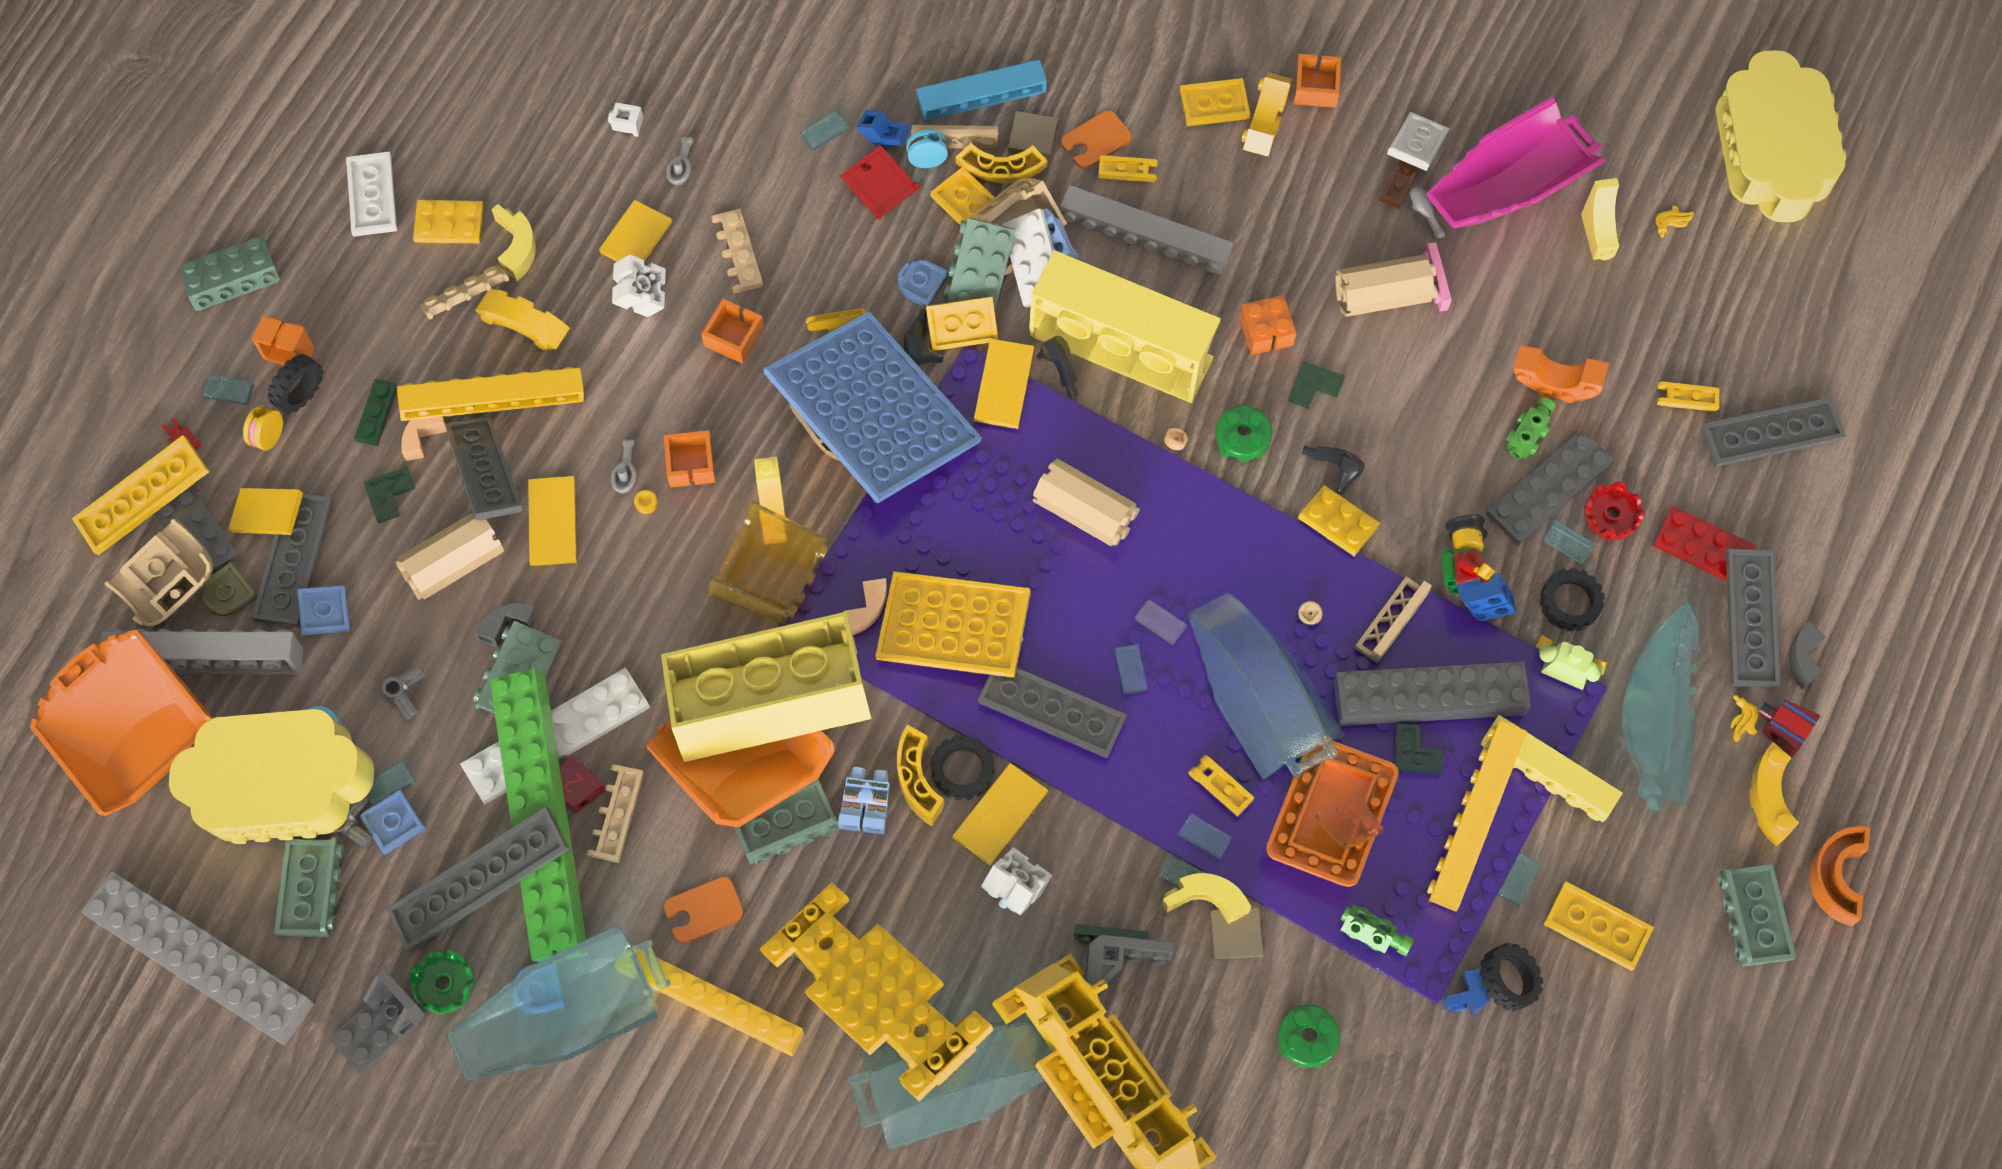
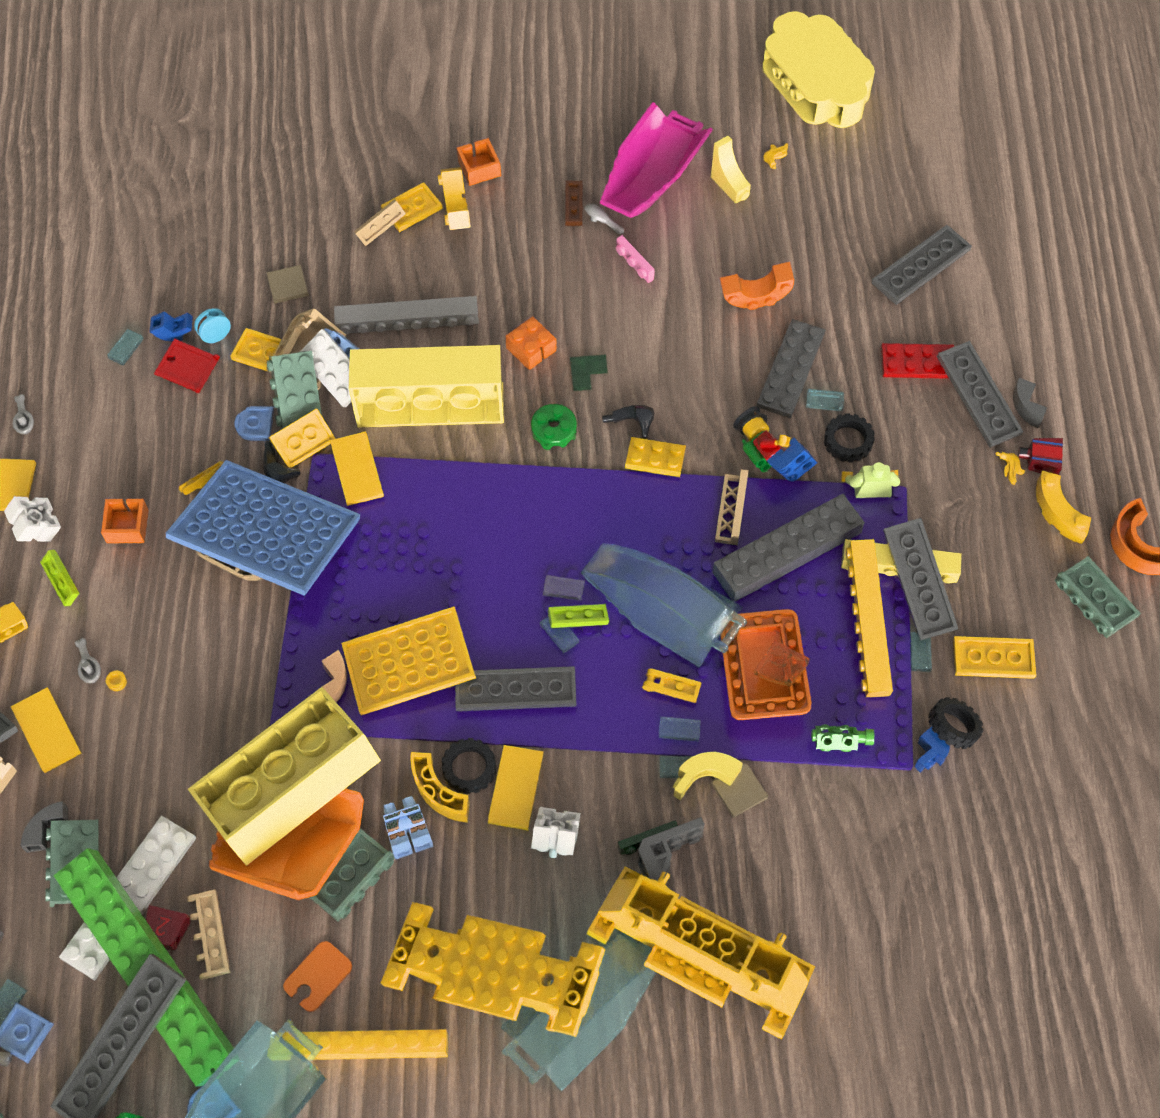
camera: 25 degrees left, 5 degrees down
orange piece [664,430,715,488] -> none
clear yellow windscreen [707,501,829,624] -> none
tan hinge [711,209,763,293] -> none
light yellow arch [754,457,788,544] -> none
tan fence [911,125,998,149] -> none
dark azure brick [916,60,1047,122] -> none
yellow brick [955,143,1048,184] -> none
tan brick [1033,458,1140,547] -> none
black animal [1036,336,1078,398] -> none
orange piece [1061,111,1132,169] -> none
yellow hinge [1098,155,1158,182] -> none
light nougat tile [1164,428,1188,450] -> none
green plate [1277,1005,1340,1068] -> none
light nougat tile [1298,601,1323,625] -> none
tan brick [1335,255,1437,317] -> none
white tile [1387,112,1450,171] -> none
tile [1394,723,1443,775] -> none
bright green brick [1506,397,1556,459] -> none
red plate [1584,481,1645,540] -> none
clear light blue windscreen [1622,602,1699,814] -> none
yellow hinge [1657,382,1719,412] -> none
none -> lime plate [40,550,80,606]
none -> tan plate [354,199,406,246]
none -> lime plate [547,604,609,628]
none -> dark grey plate [883,518,959,641]

